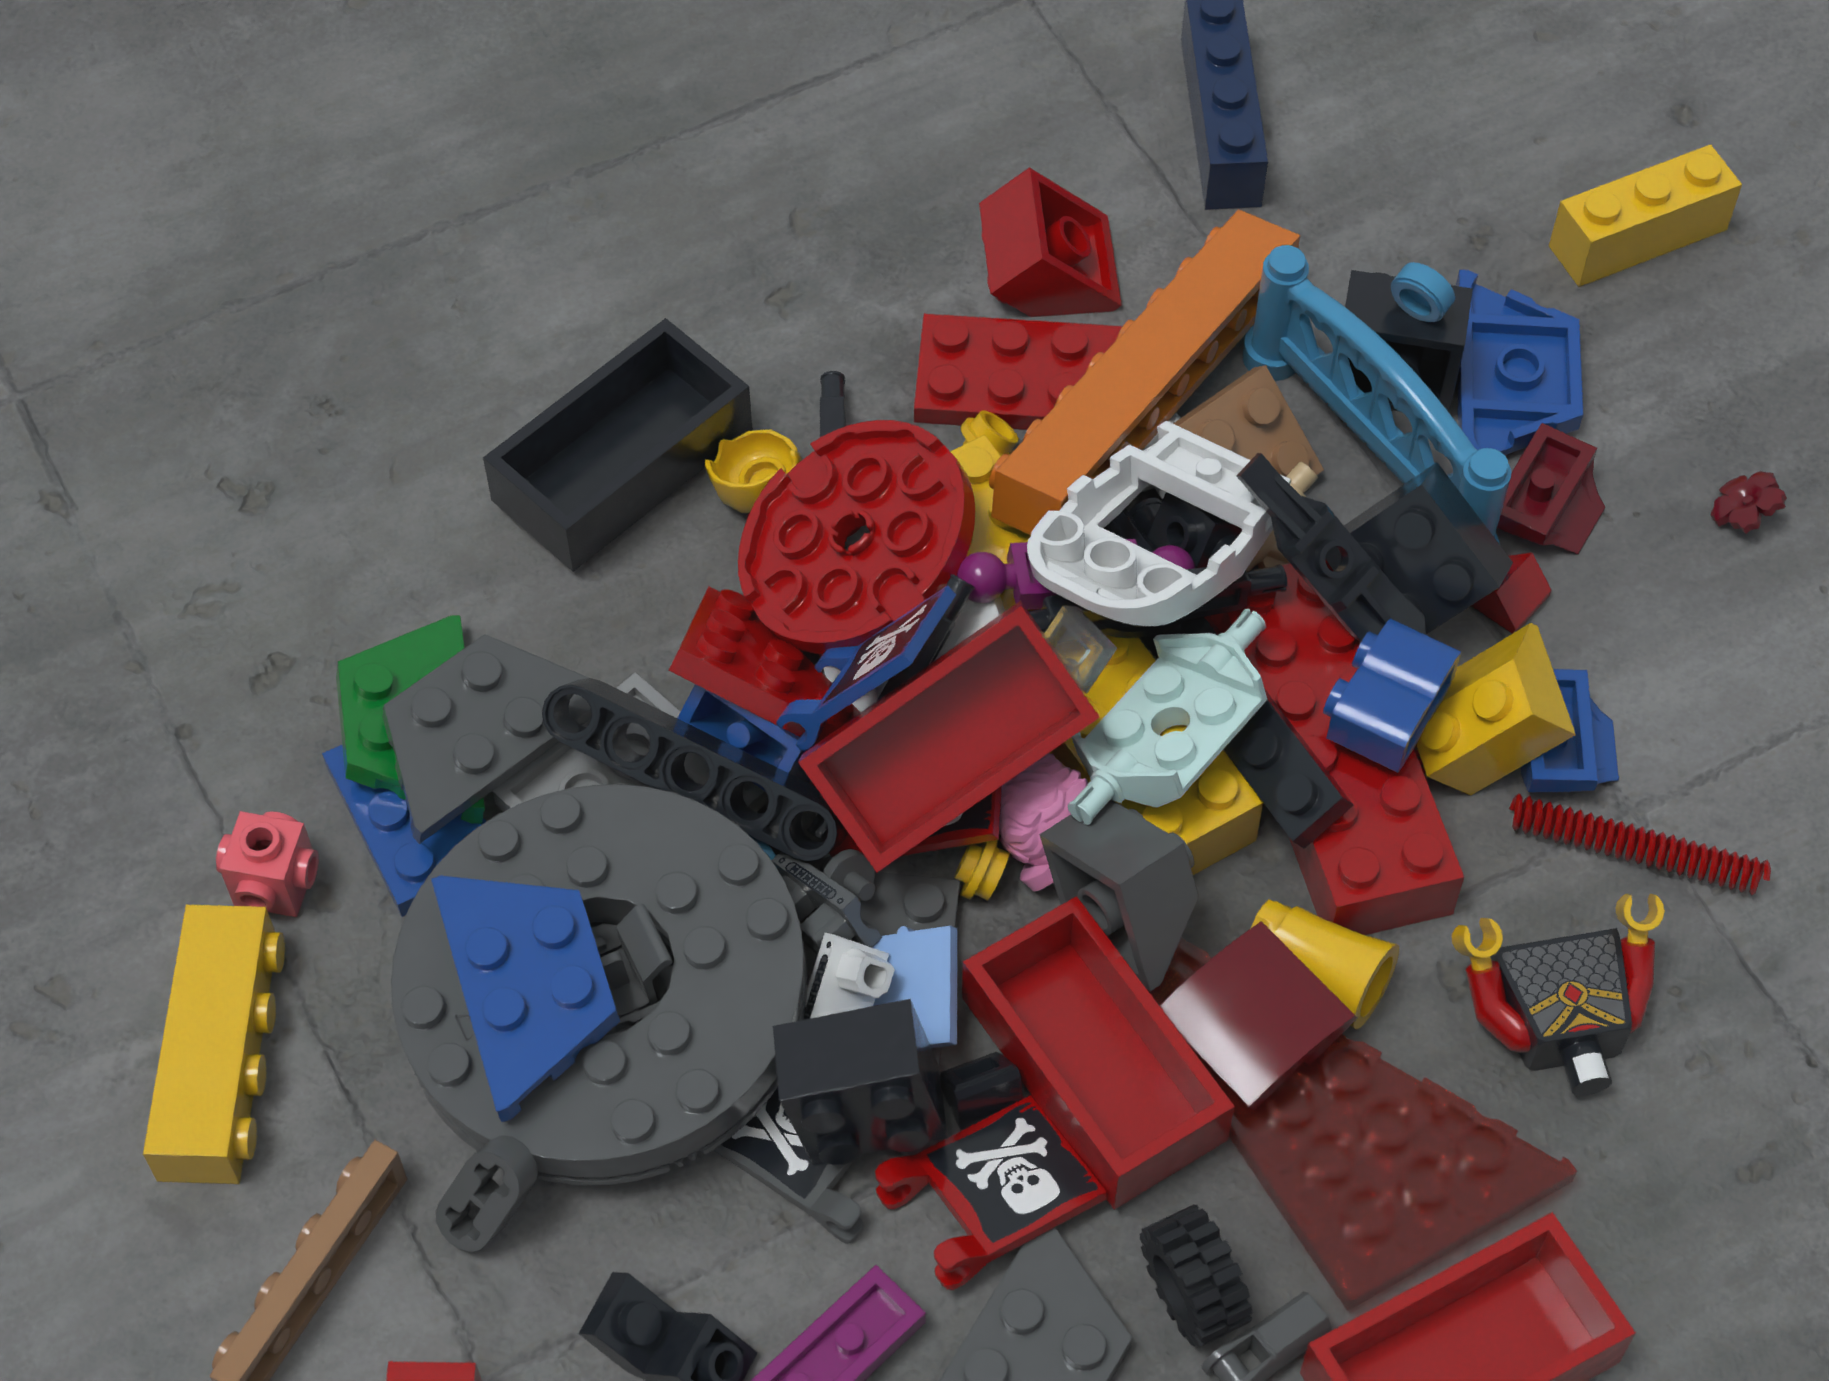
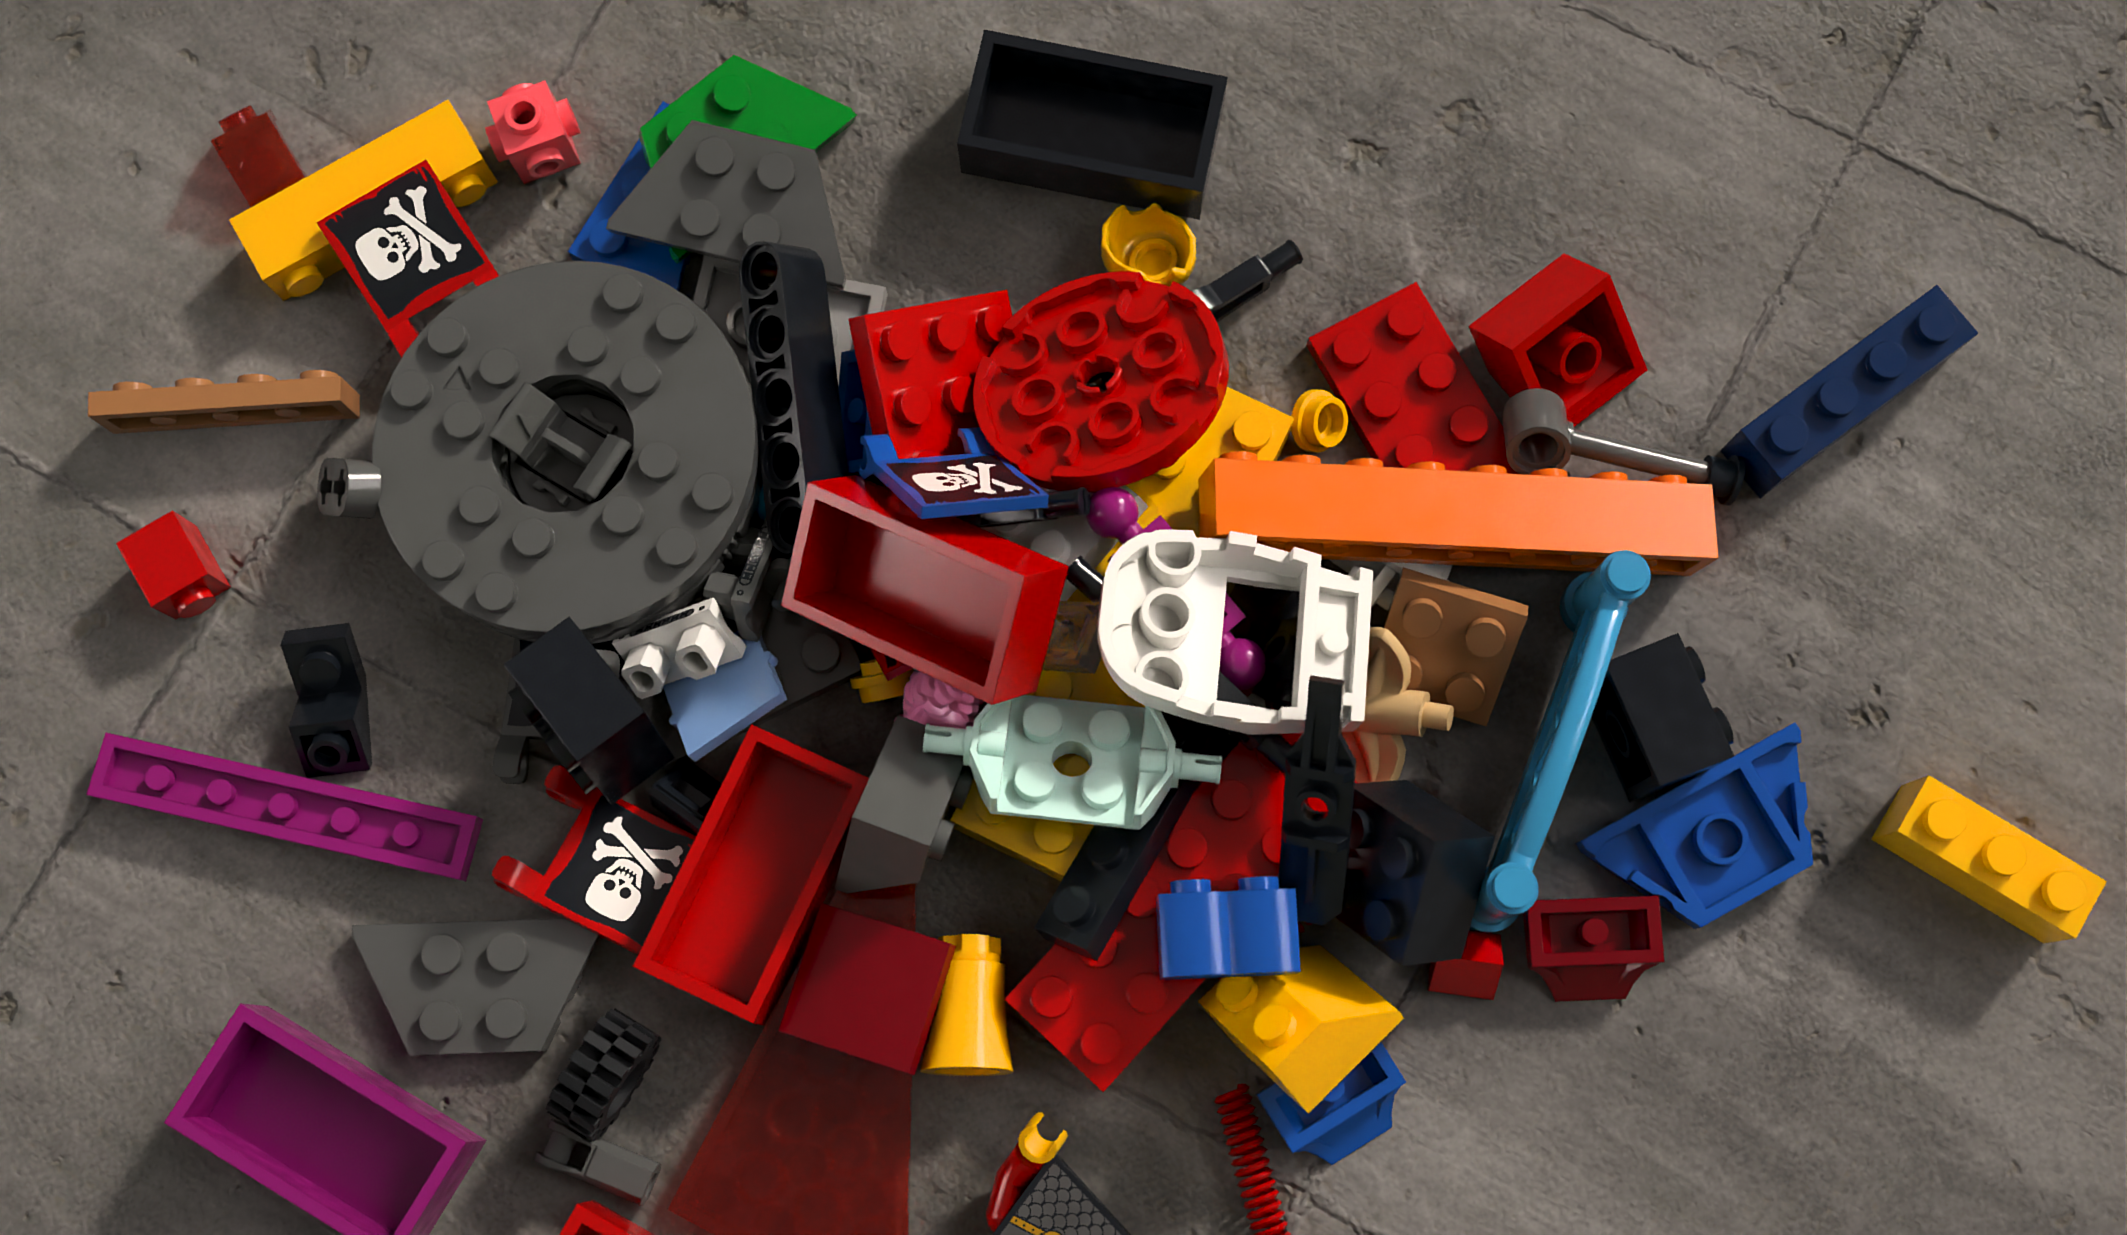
camera: 60 degrees right, 20 degrees up
blue wing [431,876,620,1122] -> none
dark azure tile [1391,262,1455,322] -> none
dark red plant [1710,471,1787,534] -> none
none -> clear red bracket [211,105,307,207]
none -> flag [316,159,500,357]
none -> dark grey piece [1502,388,1745,506]

